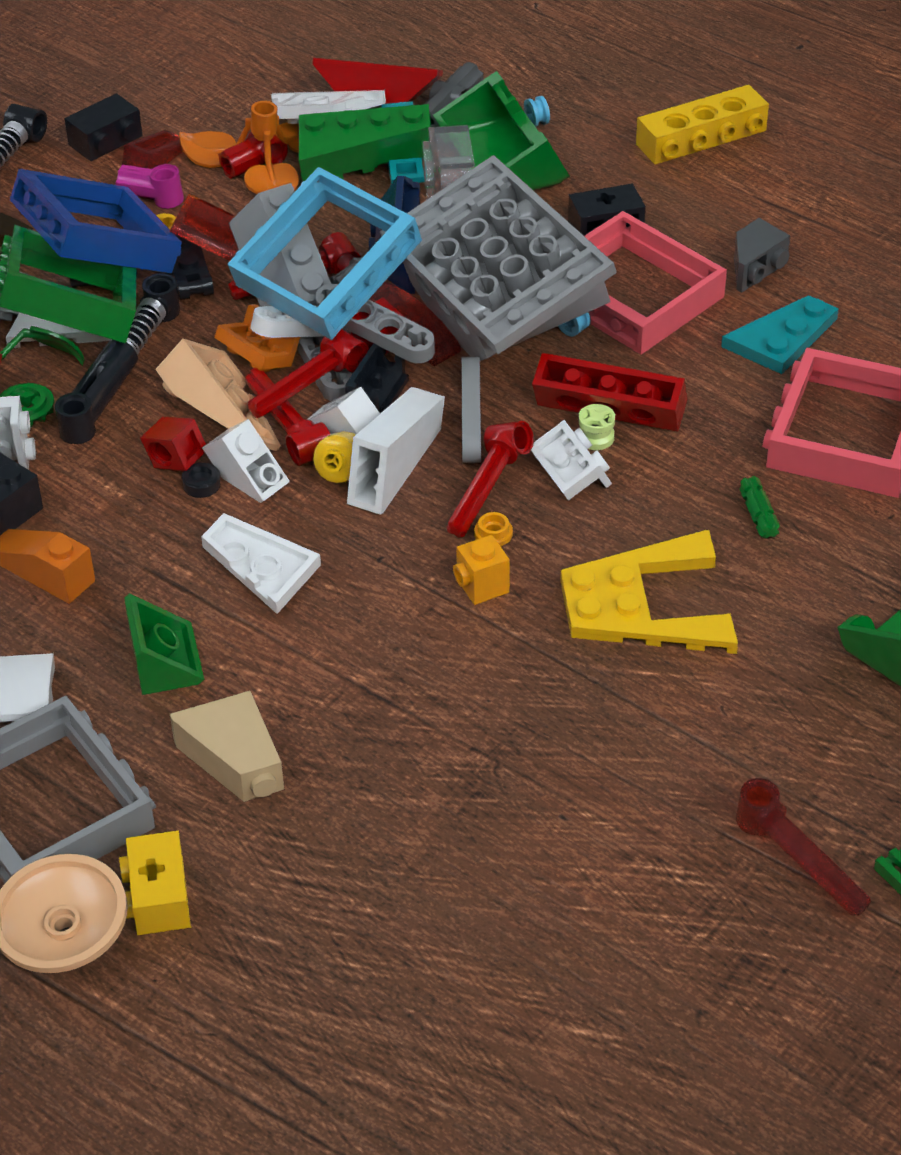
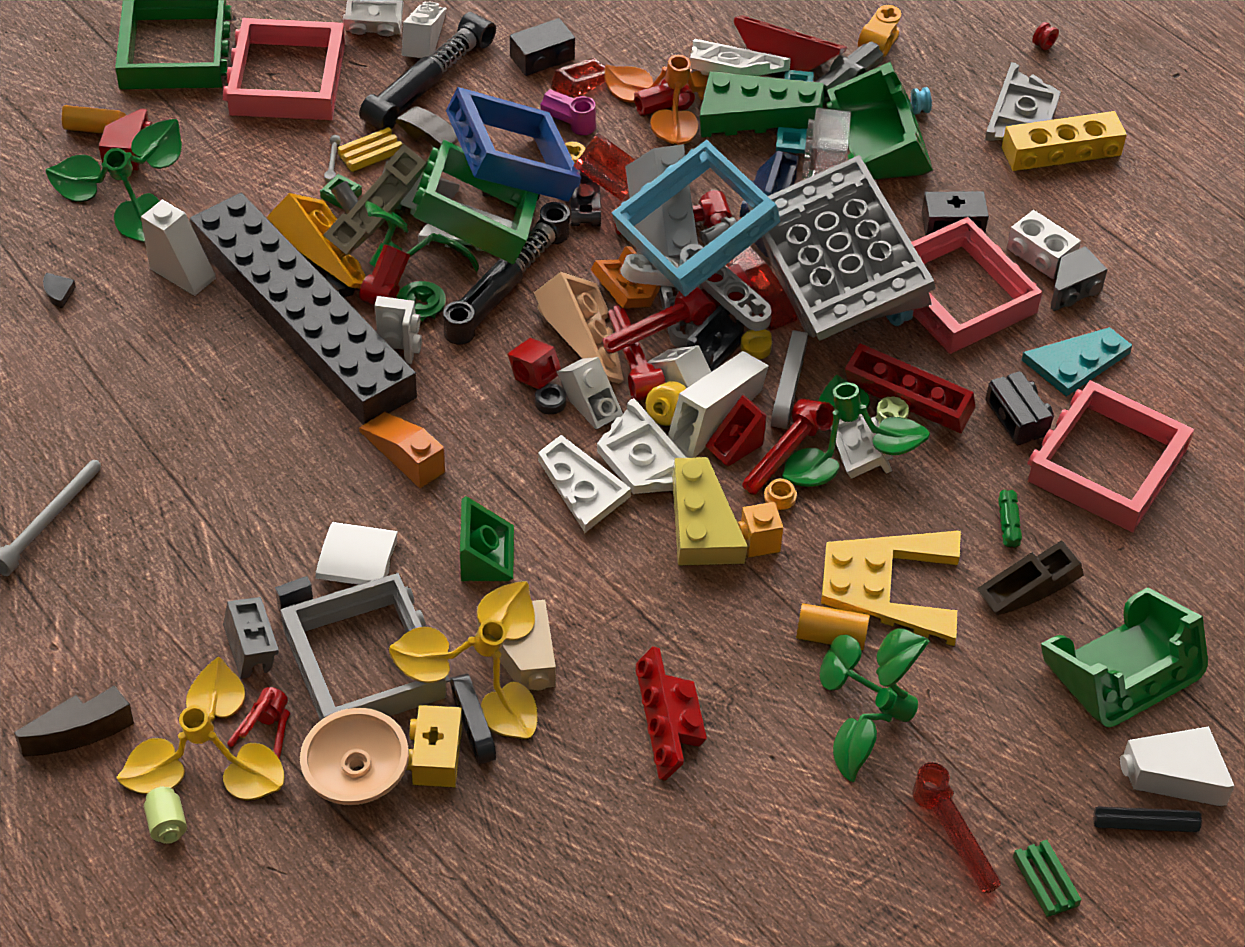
camera: 10 degrees right, 5 degrees up
none -> yellow plant [389,581,537,739]
none -> black beam [450,673,496,765]
none -> white wing [597,398,687,494]
none -> red bracket [636,646,707,780]
none -> light yellow wedge [672,457,748,565]
none -> red slope [705,395,767,466]
none -> yellow tile [741,329,772,360]
none -> green plant [782,374,930,487]
none -> light orange brick [796,603,870,650]
none -> green plant [820,628,930,782]
none -> light orange piece [858,5,901,57]
none -> dark brown slope [977,540,1084,616]
none -> light grey wing [985,62,1061,141]
none -> black brick [985,371,1054,446]
none -> white brick [1007,210,1081,279]
none -> red bush [1032,22,1059,50]

